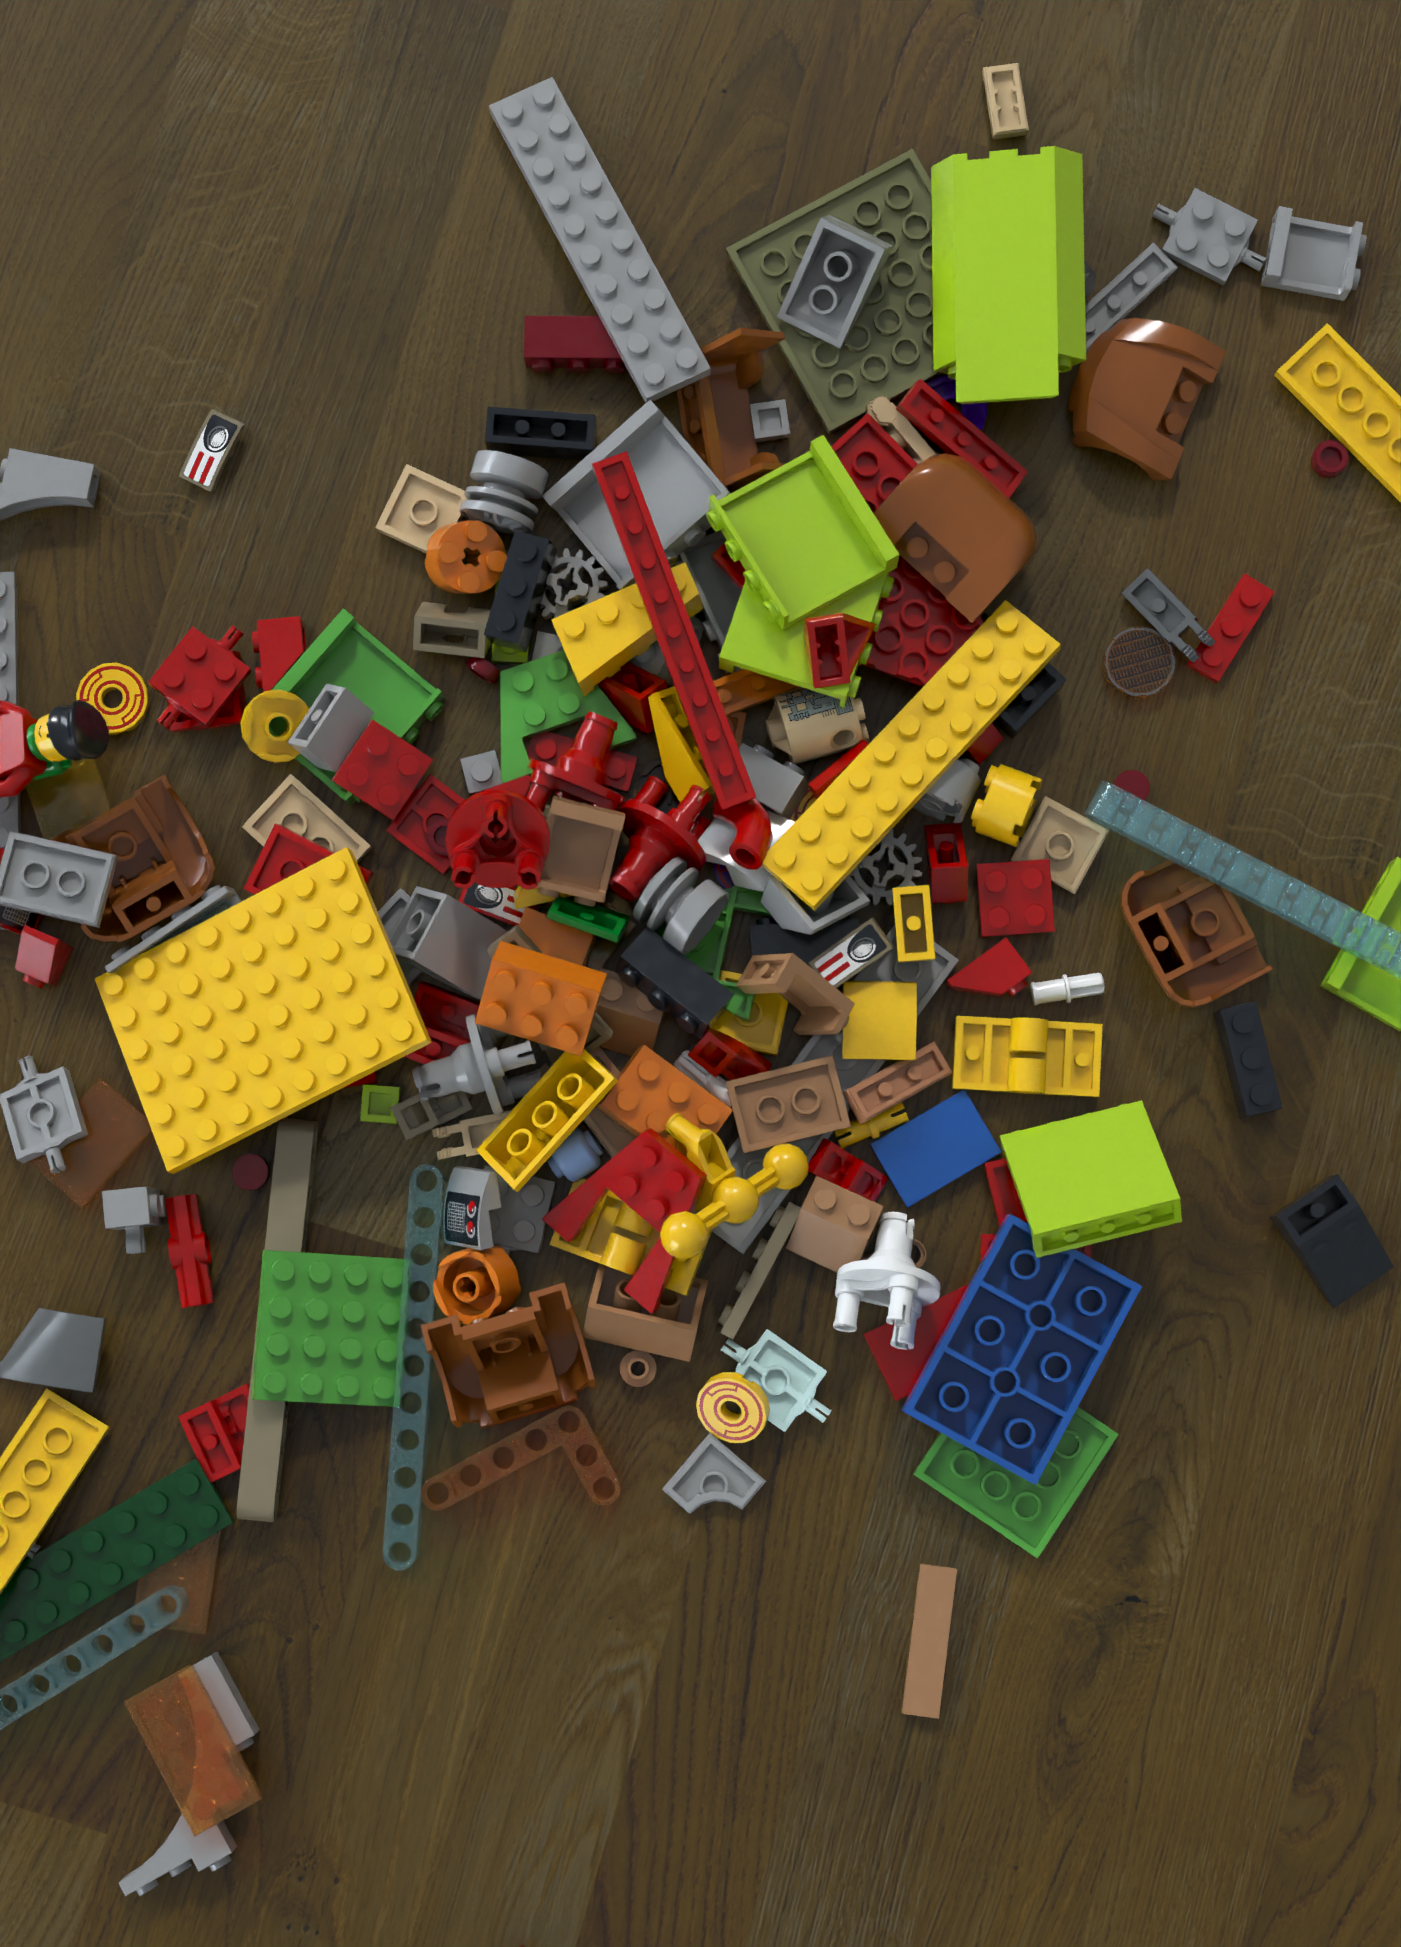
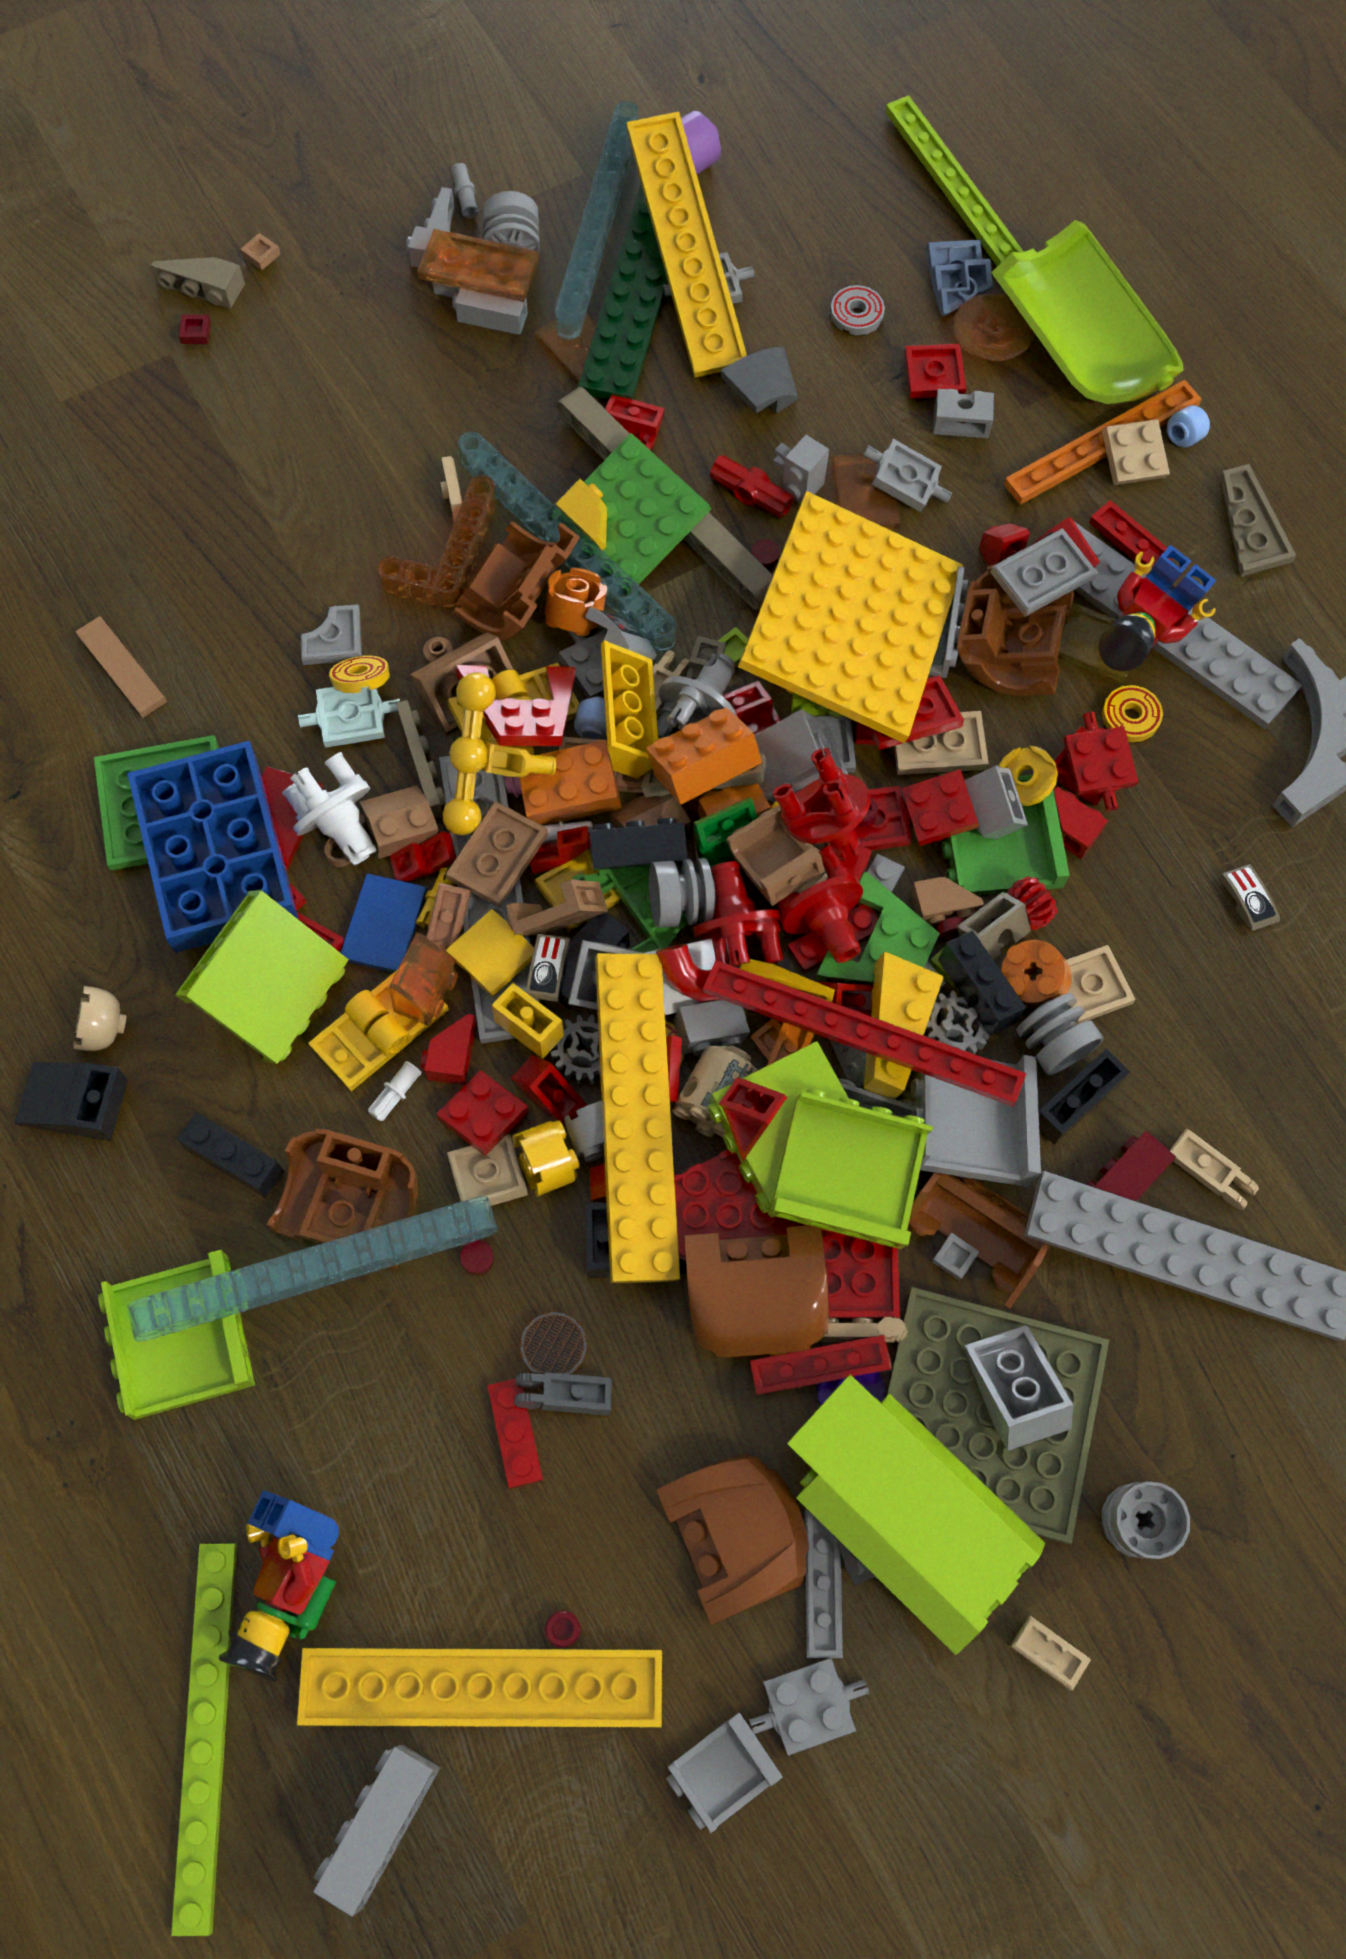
camera: 130 degrees right, 15 degrees down
none -> tan cylinder [73,986,126,1051]
none -> clear orange slope [389,932,458,1026]
none -> tan plate [440,456,465,522]
none -> light grey pin [450,163,479,218]
none -> light grey wheel [482,191,540,269]
none -> yellow slope [556,479,607,551]
none -> medium nougat slope [910,877,984,929]
none -> red gear [1006,876,1058,931]
none -> light grey wheel [1101,1481,1190,1559]
none -> tan hinge [1169,1129,1259,1210]

